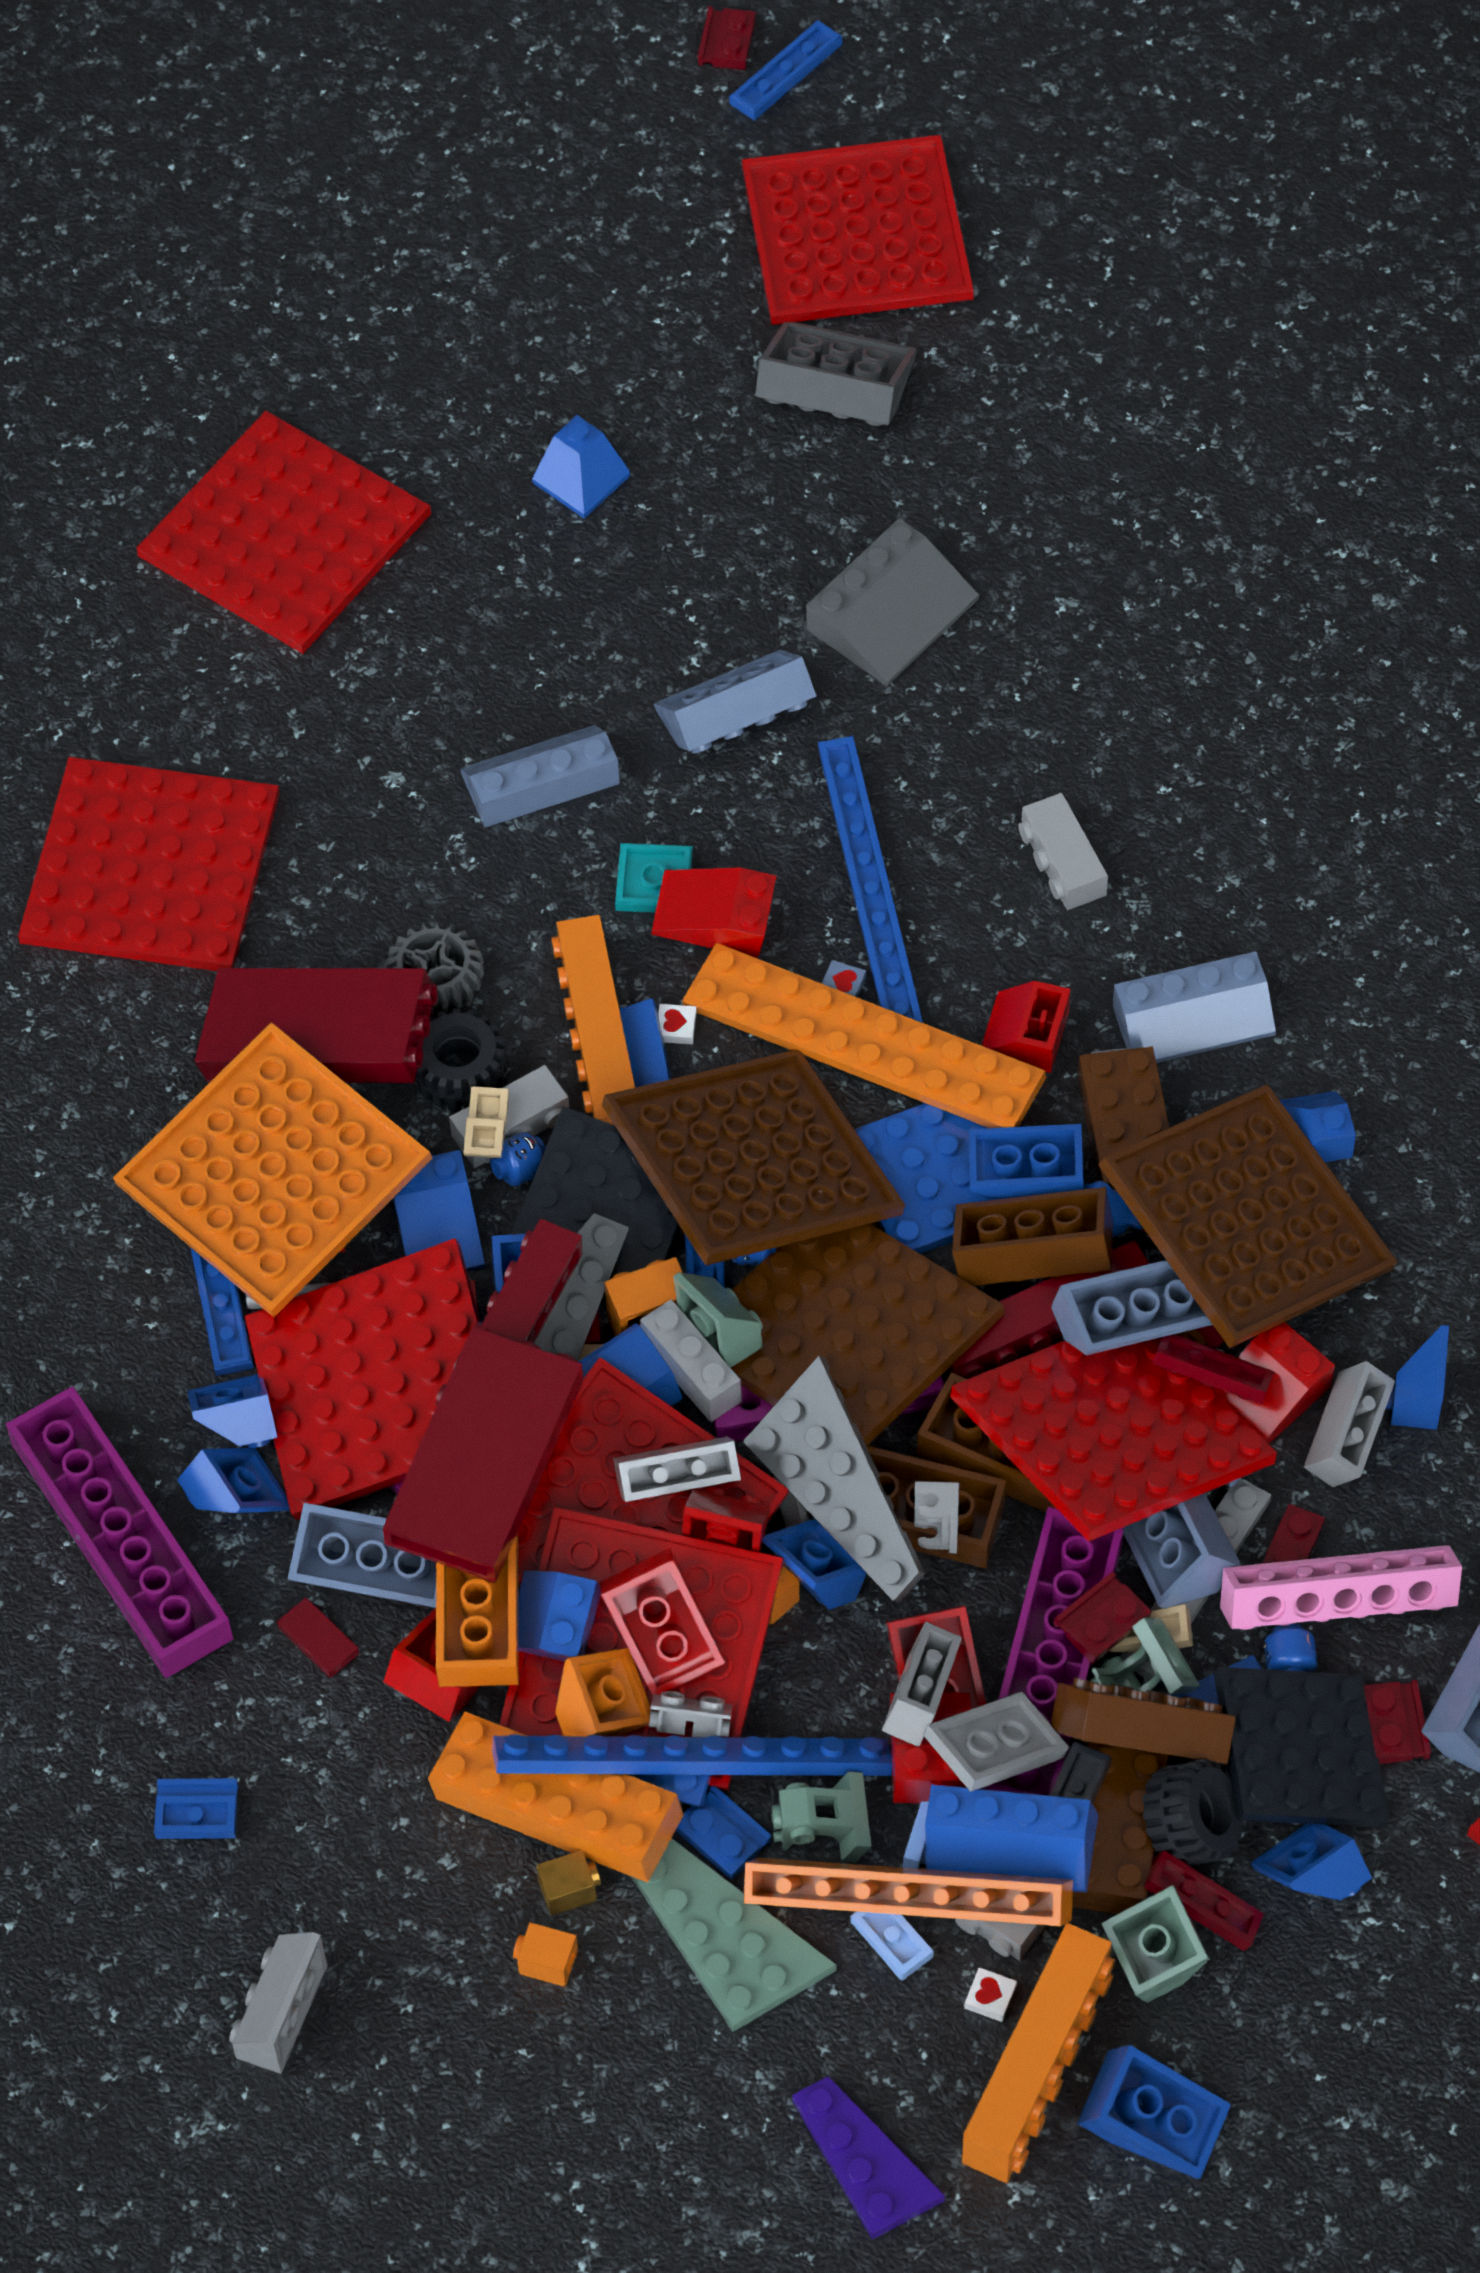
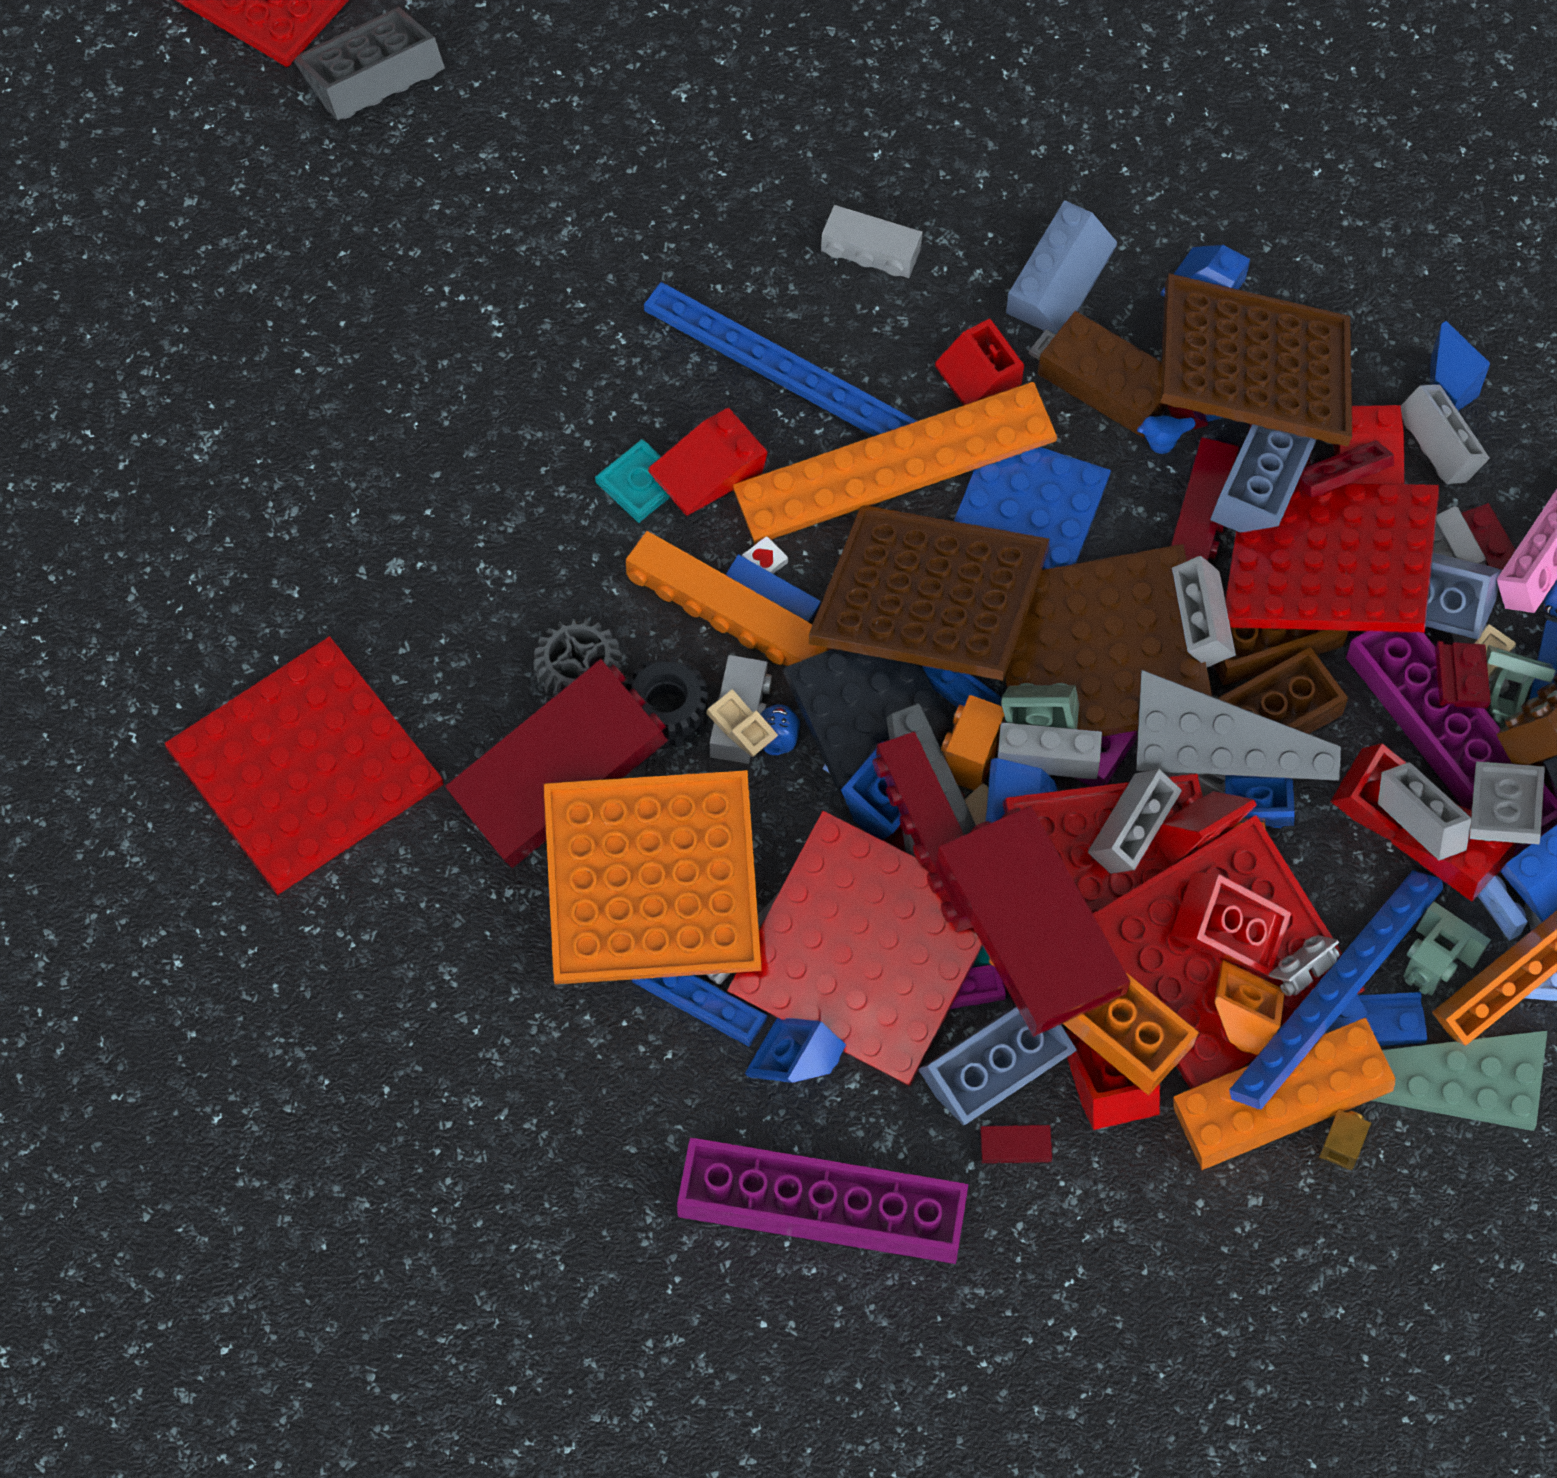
camera: 50 degrees left, 5 degrees up
red plate [136,411,431,654] -> none
blue plate [154,1778,238,1839] -> none
blue slope [177,1448,290,1513] -> none
light grey slope [229,1932,327,2074] -> none
blue slope [393,1150,486,1272] -> none
sand blue slope [460,725,620,828] -> none
orange brick [513,1922,578,1987] -> none
blue slope [518,1571,601,1661] -> none
blue slope [532,415,630,519] -> none
sand blue slope [654,650,816,753] -> none
dark grey slope [806,518,979,686] -> none
sand blue tile [821,960,866,998] -> none
light grey hinge [914,1481,959,1553] -> none
reddish brown brick [952,1187,1114,1286] -> none
blue slope [969,1124,1085,1199] -> none
none -> light grey brick [1172,556,1236,667]
none -> light grey slope [1436,506,1486,565]

